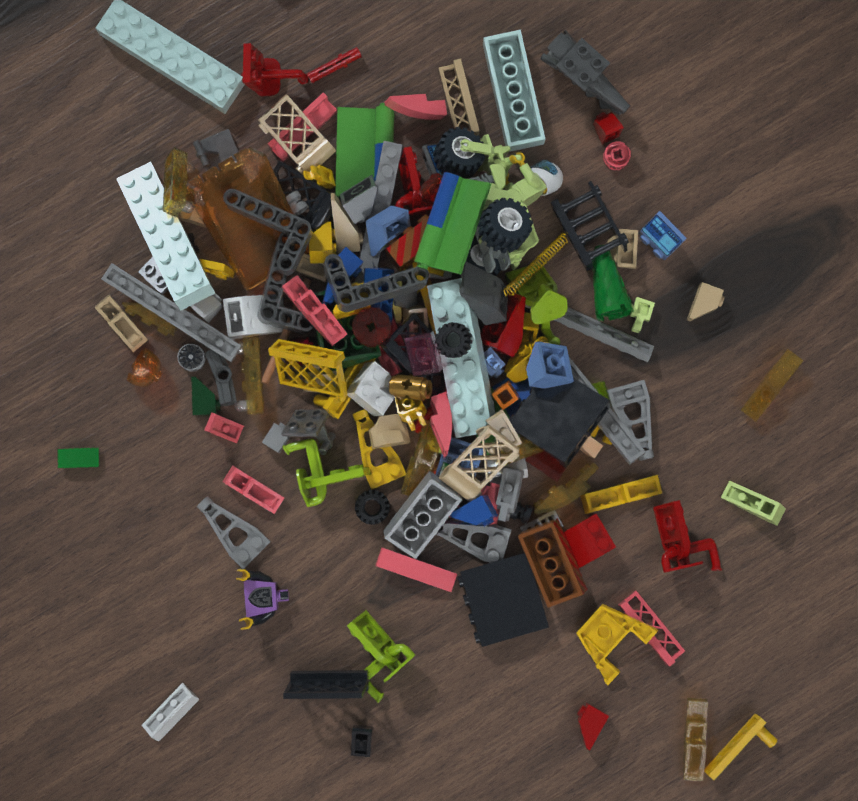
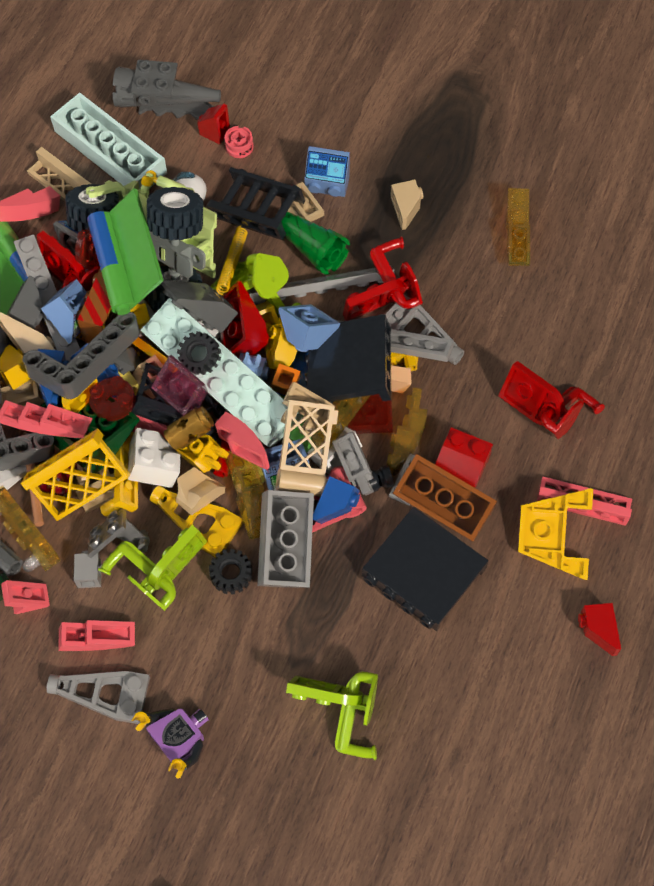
camera: 30 degrees left, 20 degrees down
black fence [283,670,369,699] -> none
black slope [351,725,373,757] -> none
coral slope [375,548,457,592] -> none
light grey plate [435,520,512,563] -> none
yellow slope [580,475,662,514] -> none
yellowish green plate [630,297,655,333] -> none
yellowish green slope [721,481,786,526] -> none
none -> red plate [343,236,423,321]

